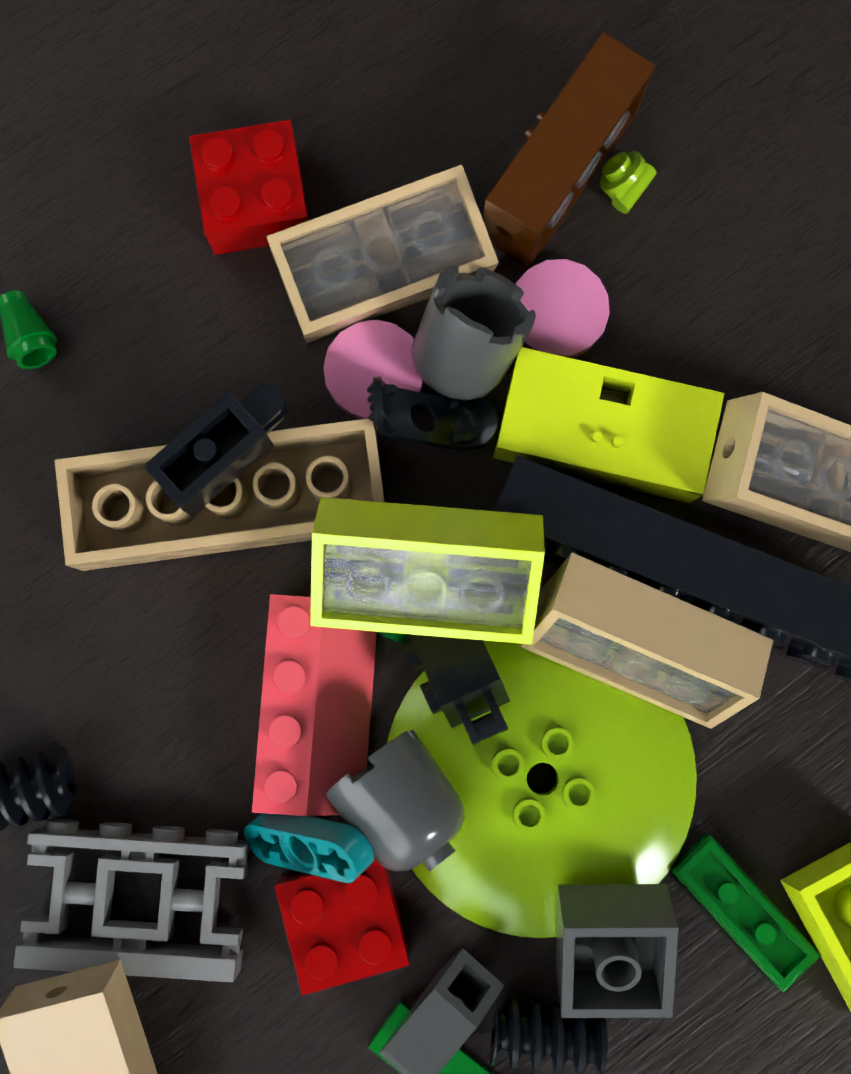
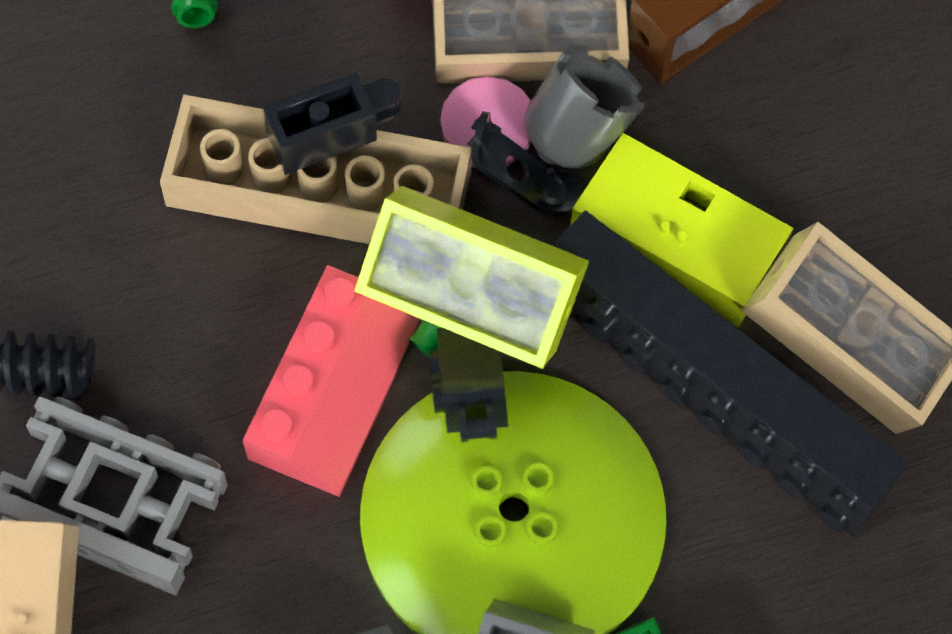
camera: 20 degrees right, 15 degrees down
teal beam [244,813,374,883] -> none
red brick [274,858,410,996] -> none
dark grey cylinder [325,729,464,872] -> none
bright pink tile [515,259,610,359] -> none
tan brick [520,553,773,729] -> none
lime plate [599,151,657,214] -> none

